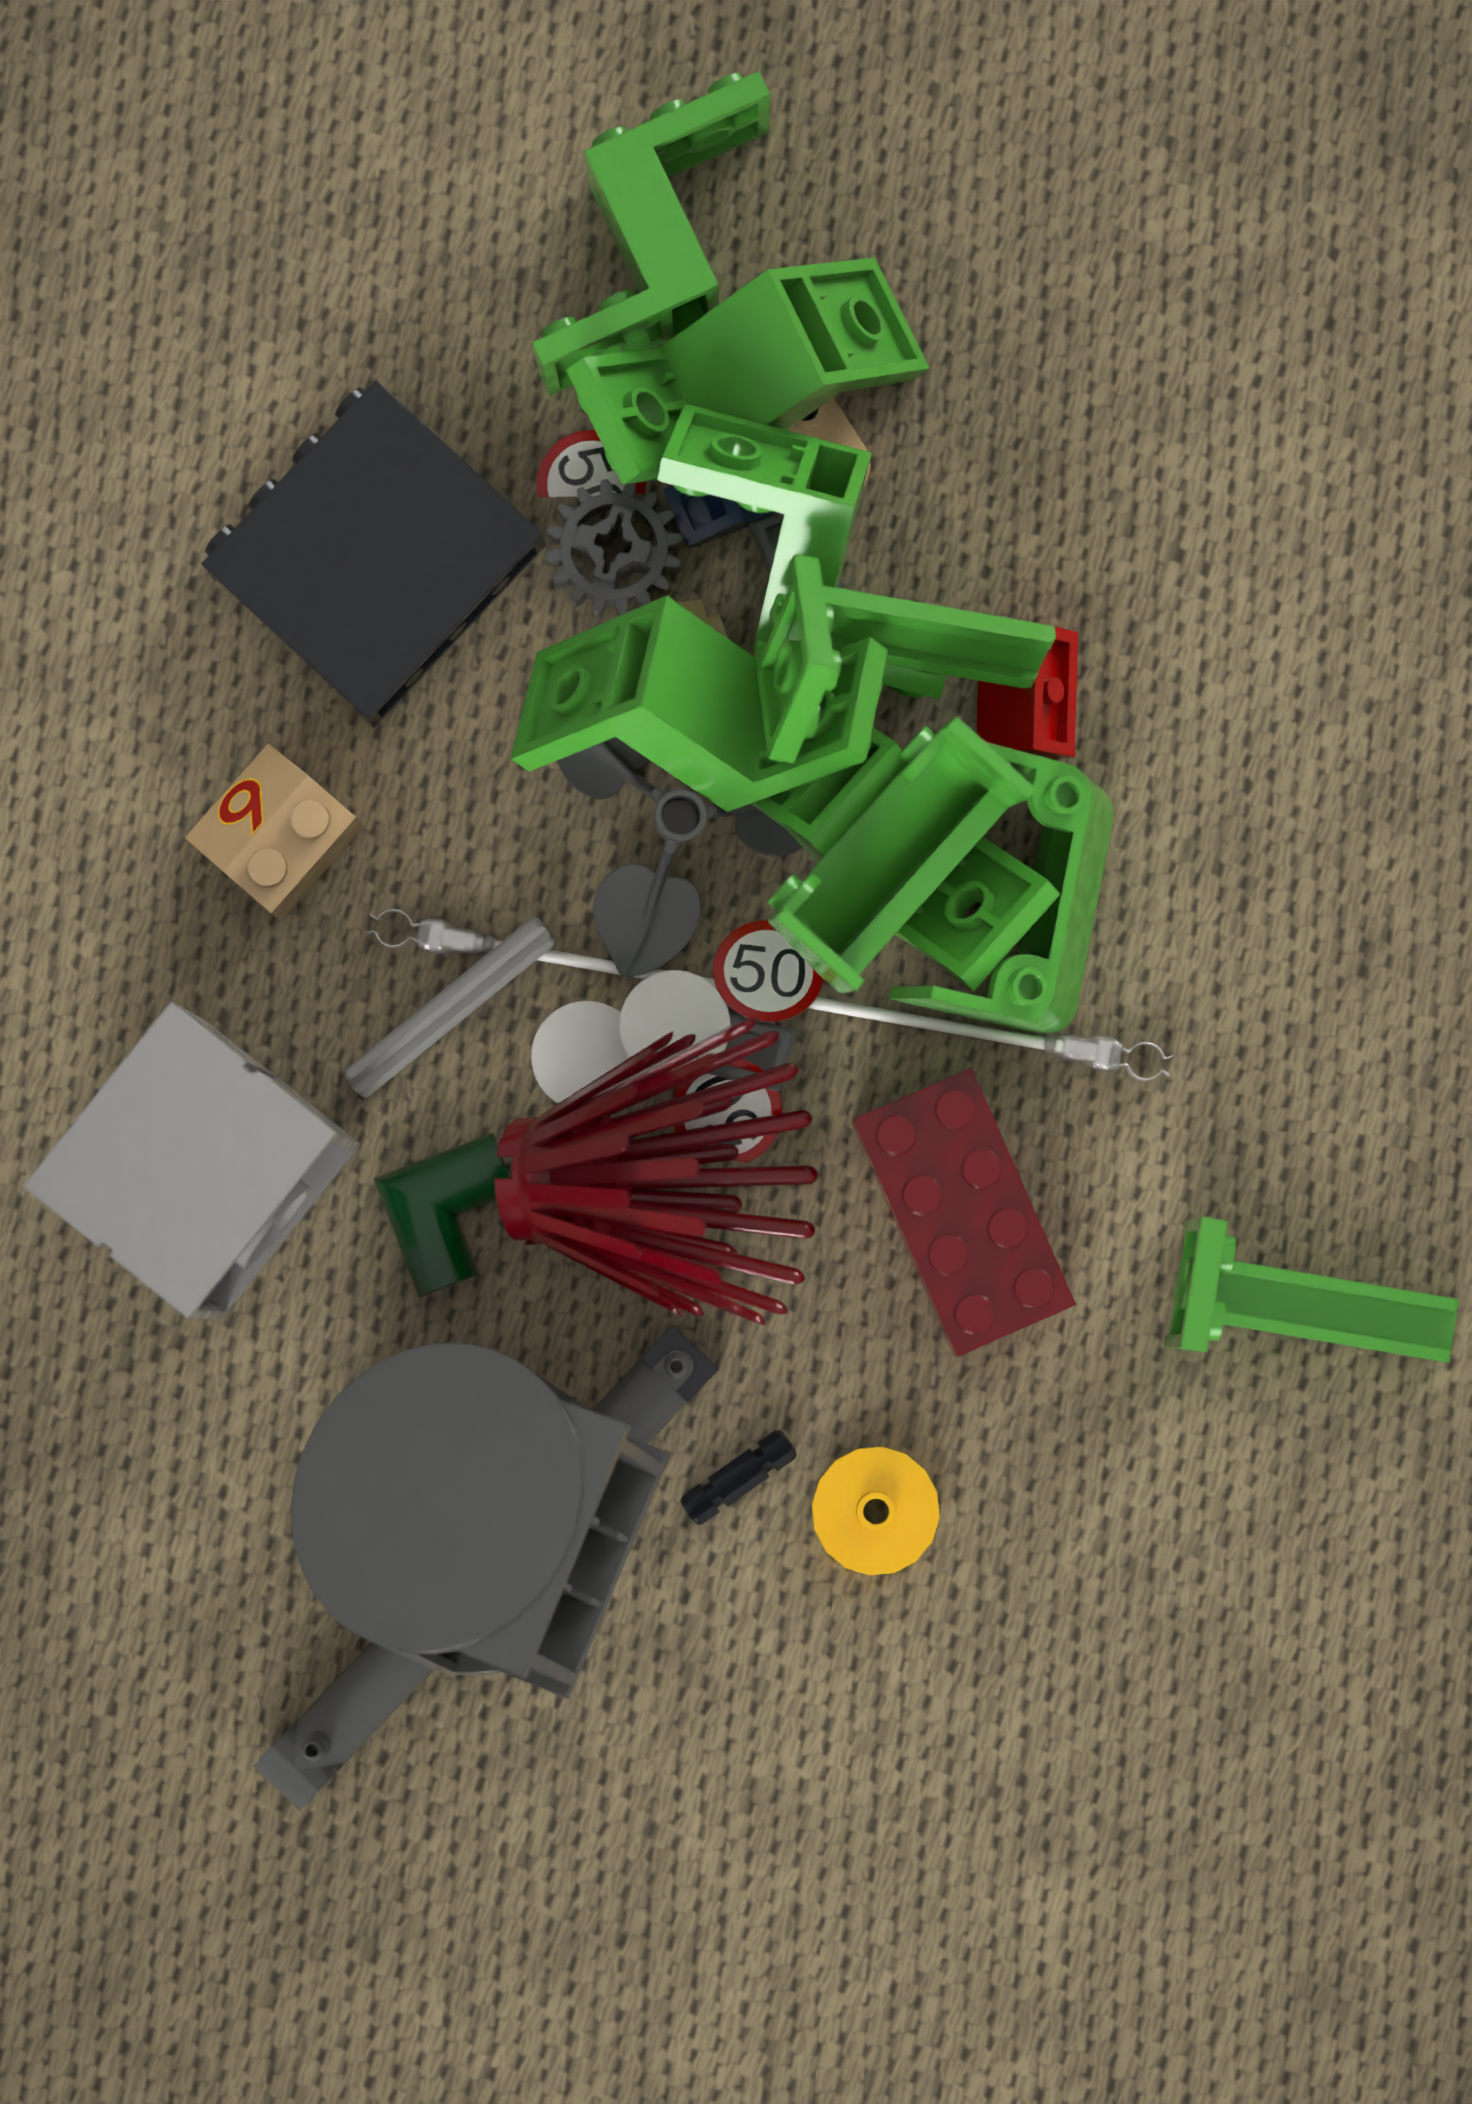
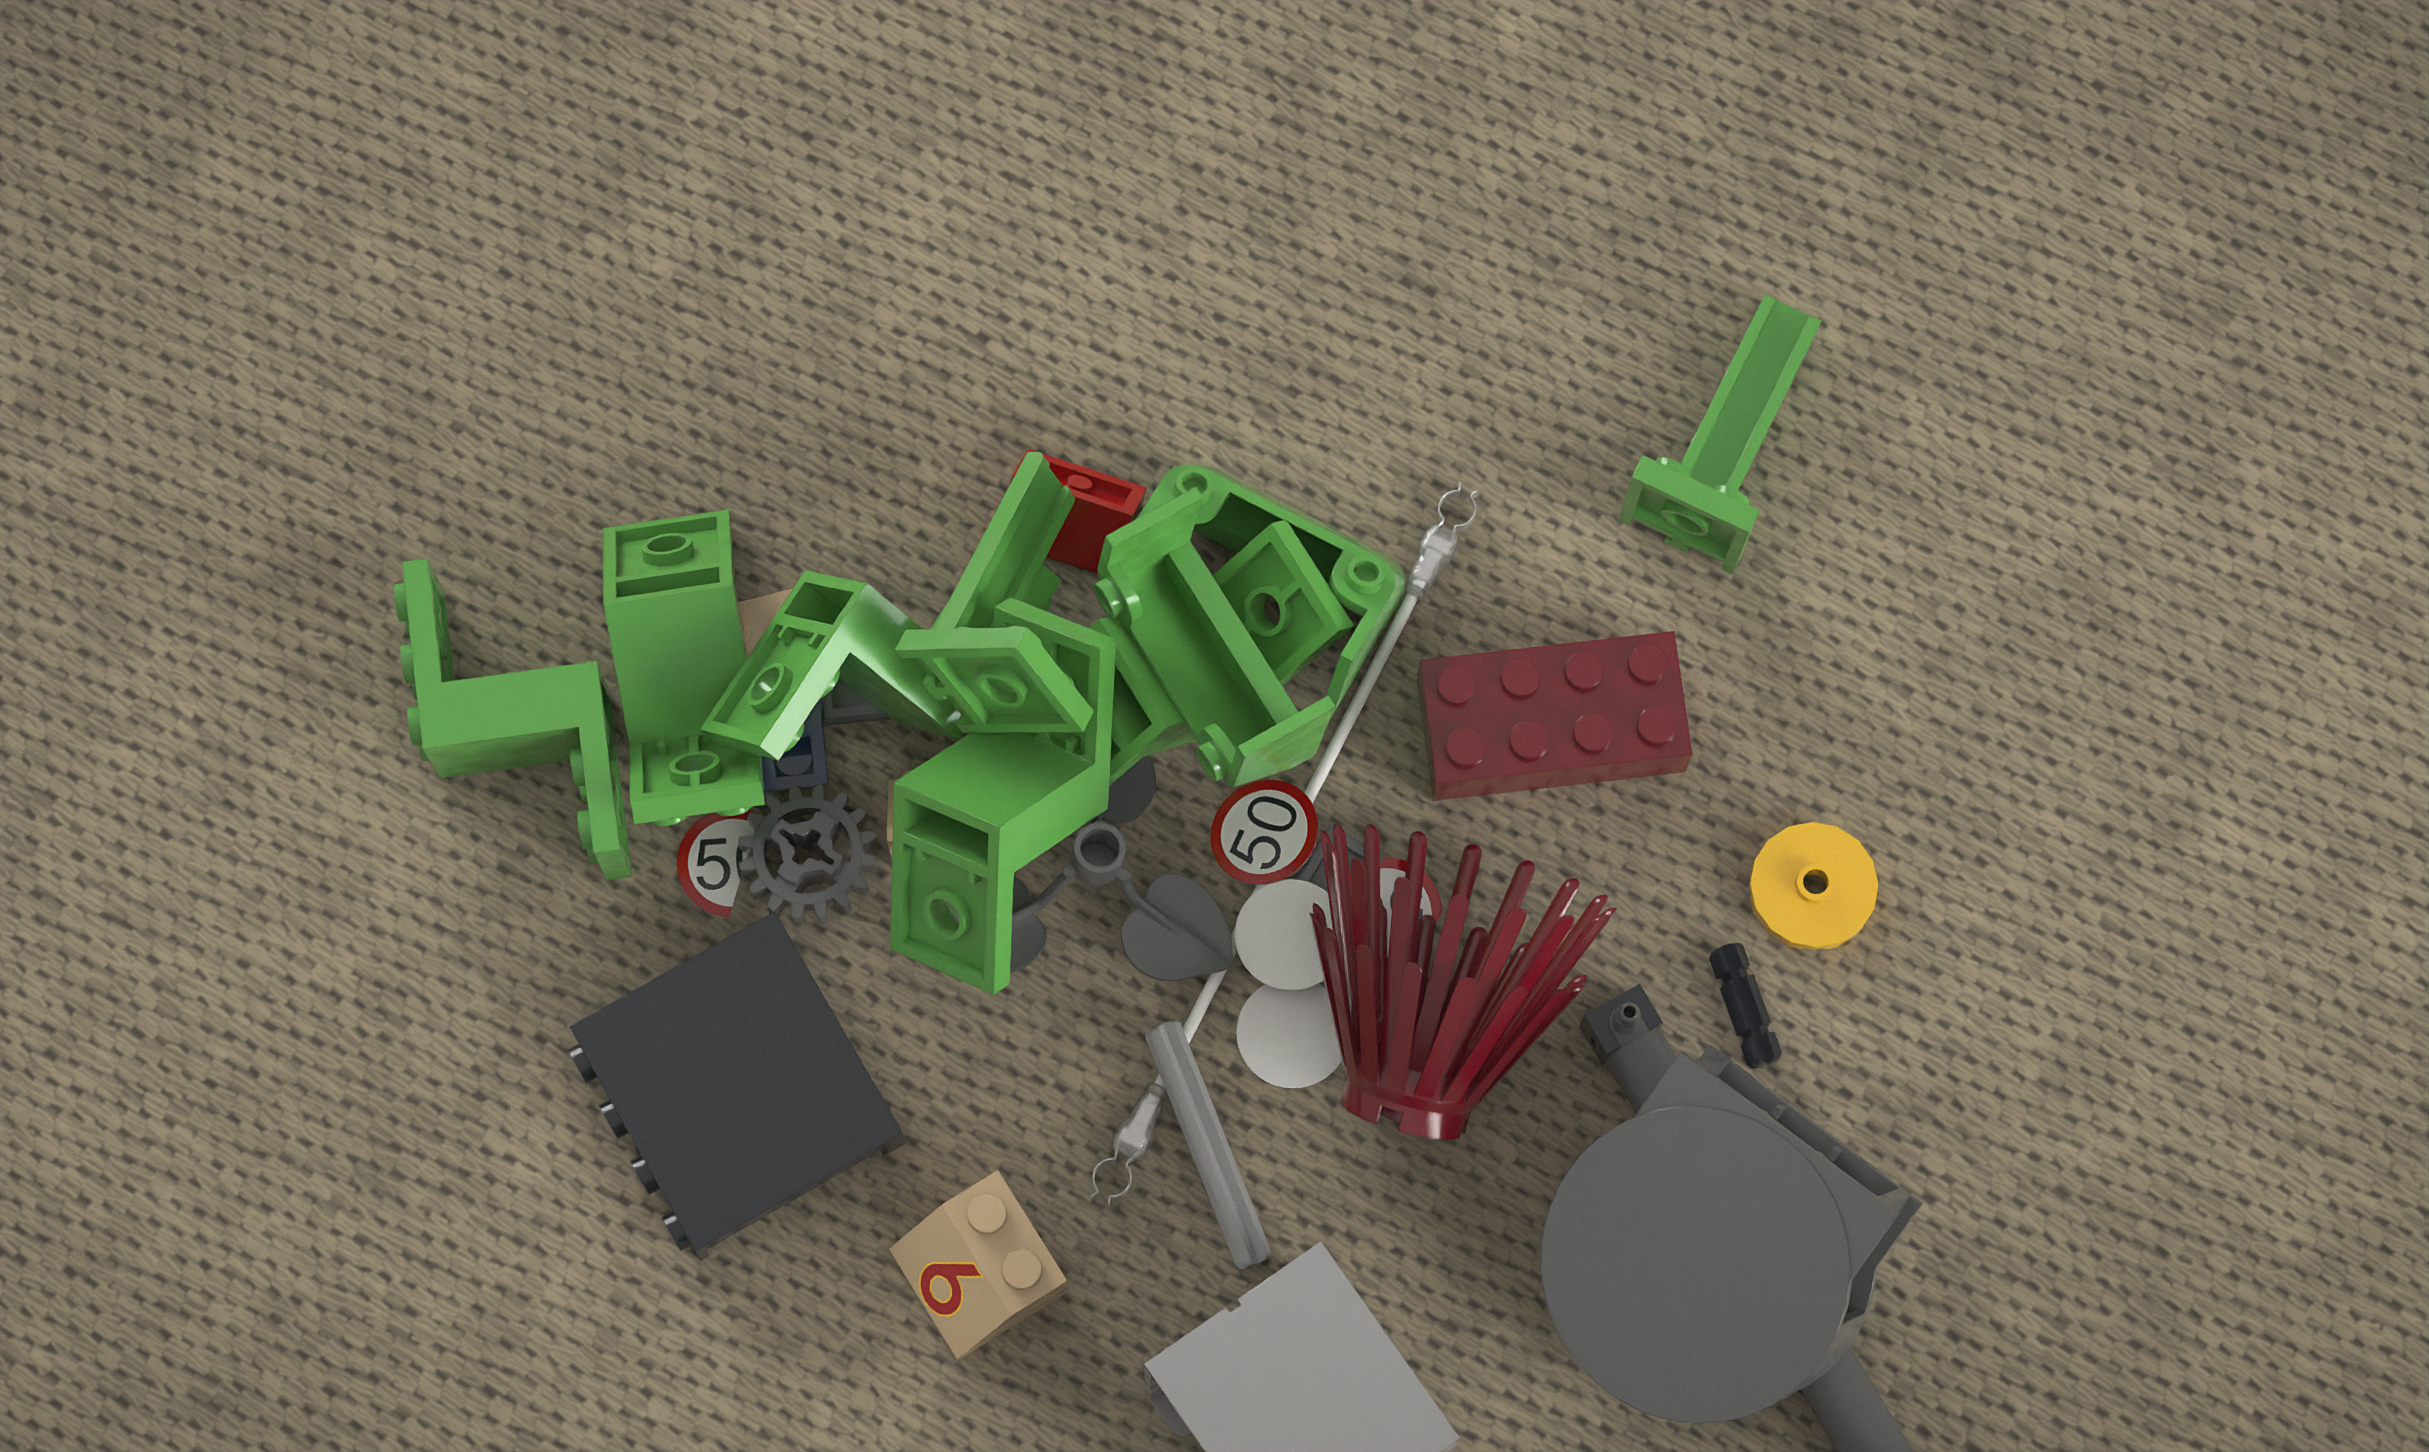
camera: 80 degrees left, 10 degrees down
dark green brick [373,1133,511,1298] -> none

